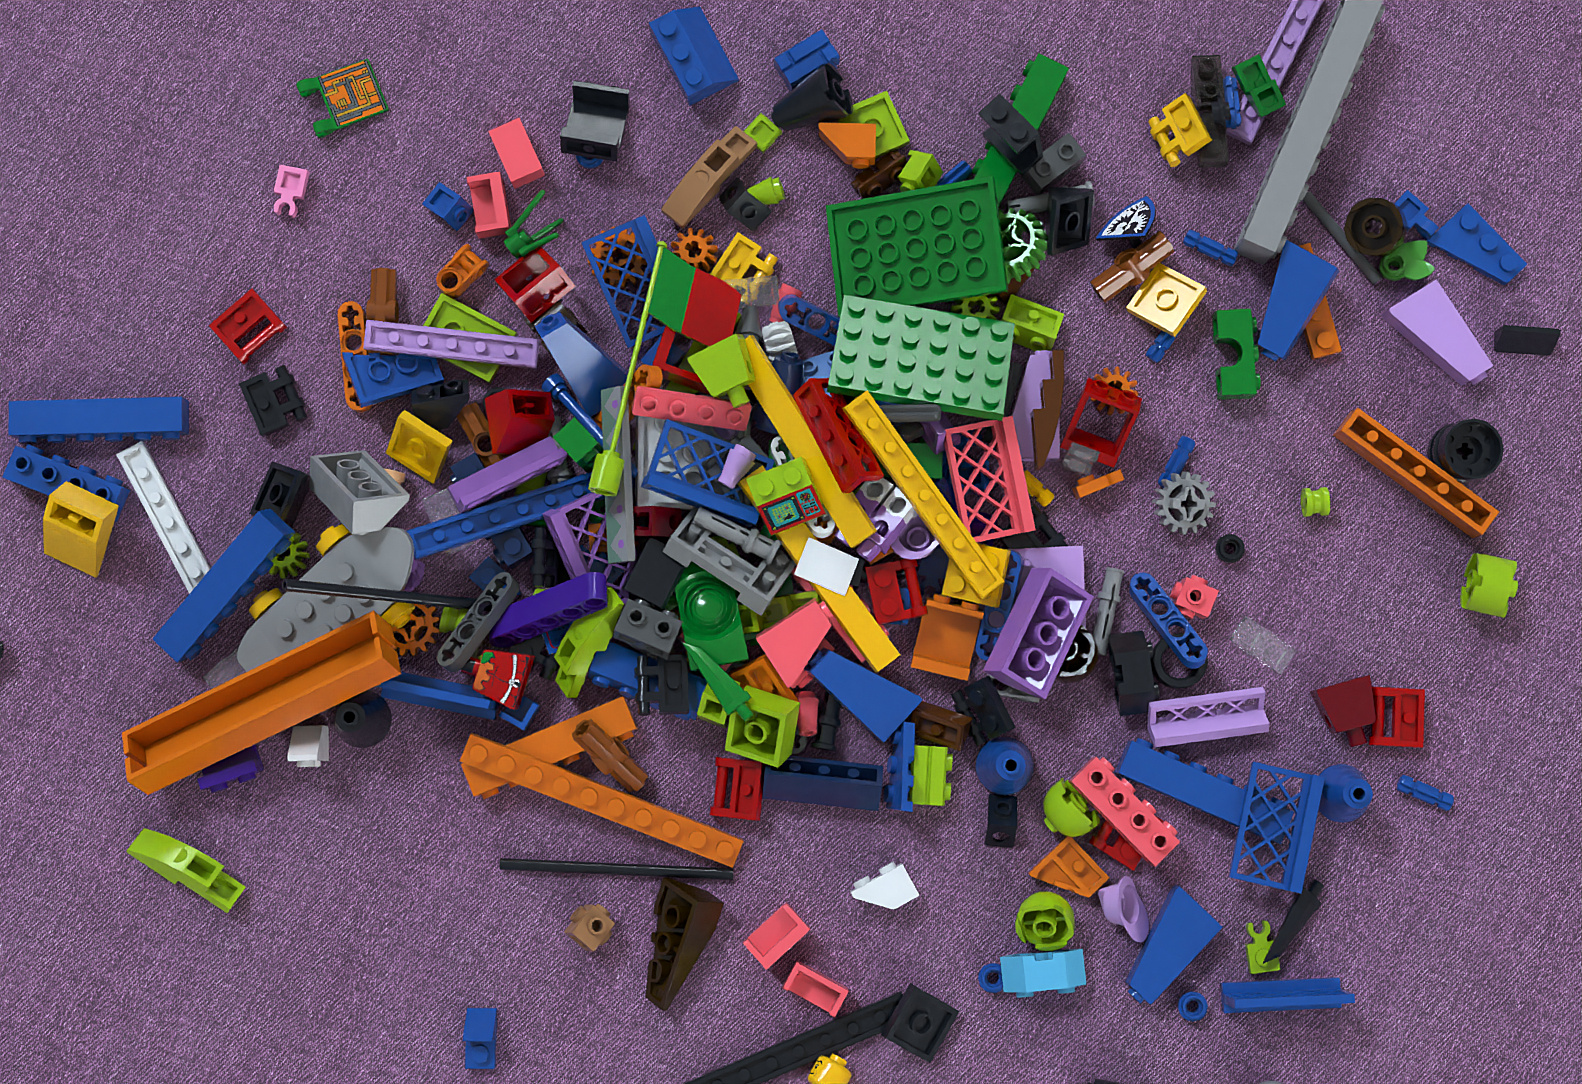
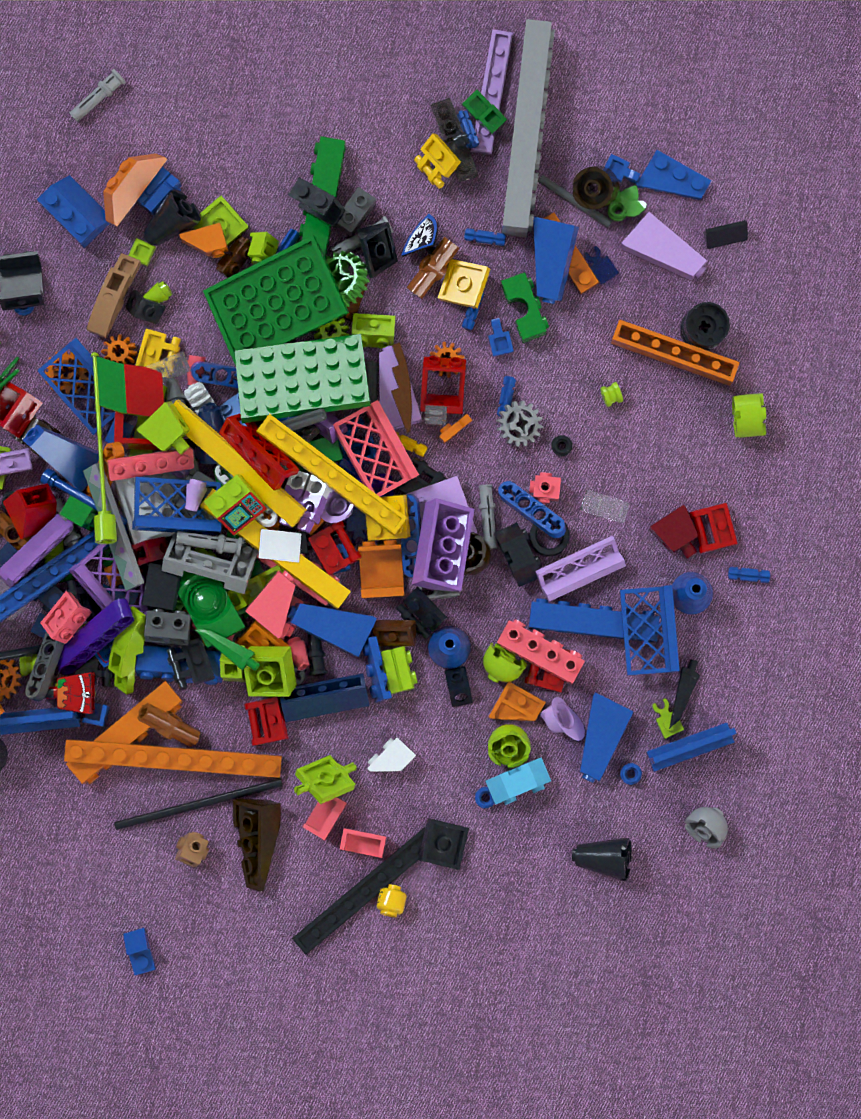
camera: 15 degrees left, 0 degrees up
none -> coral bracket [40,591,92,644]
none -> orange wedge [103,153,167,227]
none -> lime plate [294,755,357,804]
none -> blue plate [488,318,514,357]
none -> clear blue plate [584,246,619,286]

